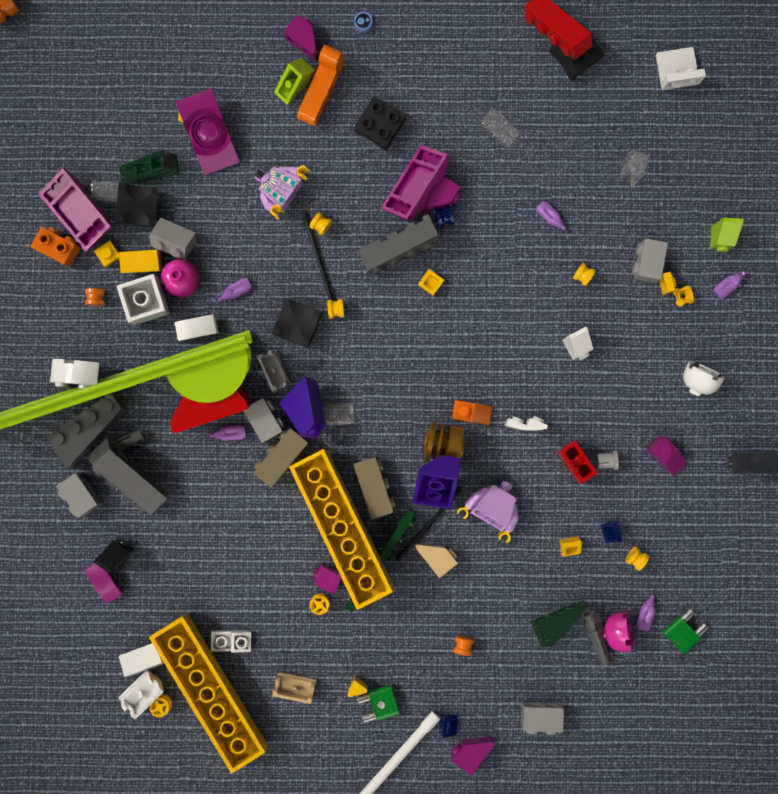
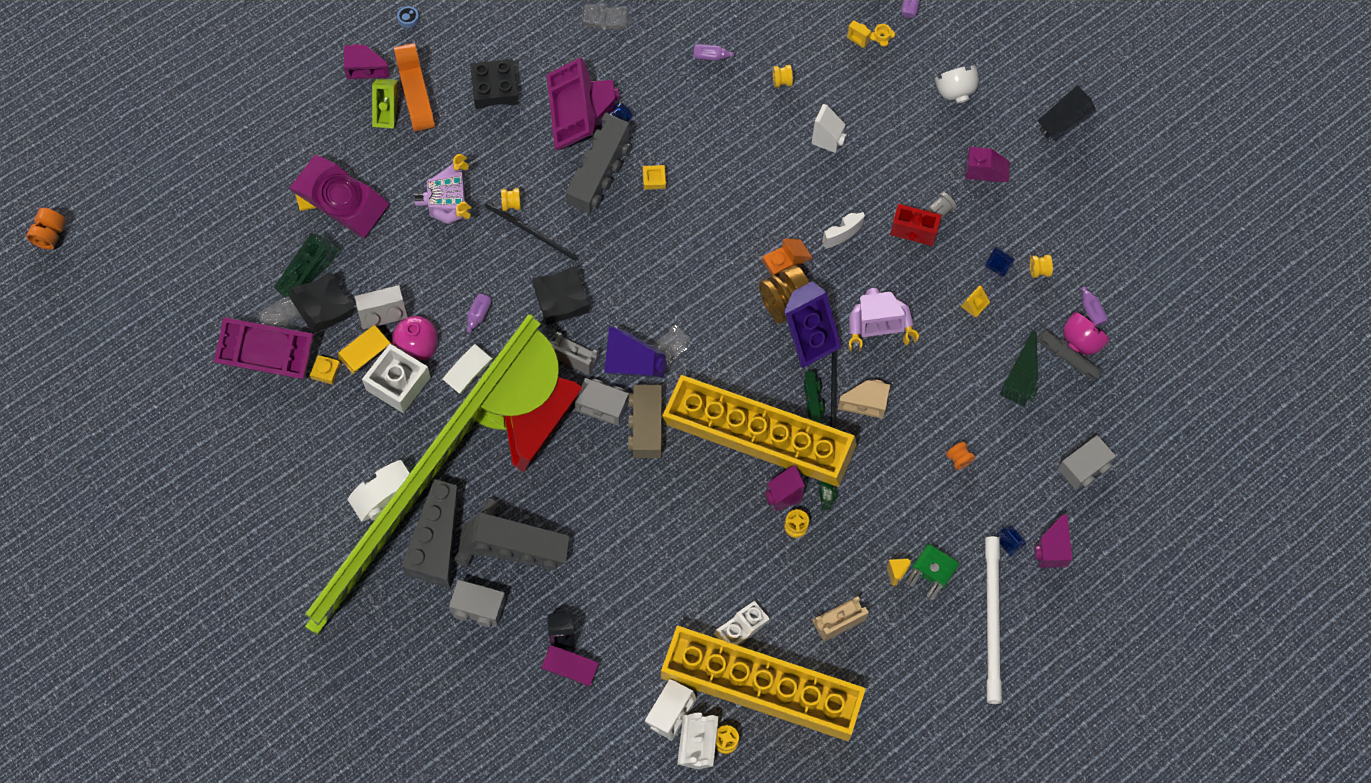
camera: 45 degrees left, 20 degrees down
orange brick [31,227,81,268] -> none
orange wheel [85,288,105,306] -> none
medium lavender piece [209,425,246,441] -> none
yellow wheel [327,299,344,319] -> none
dark tan brick [353,457,396,520] -> none
light grey brick [632,238,668,283] -> none
green piece [662,609,708,655] -> none

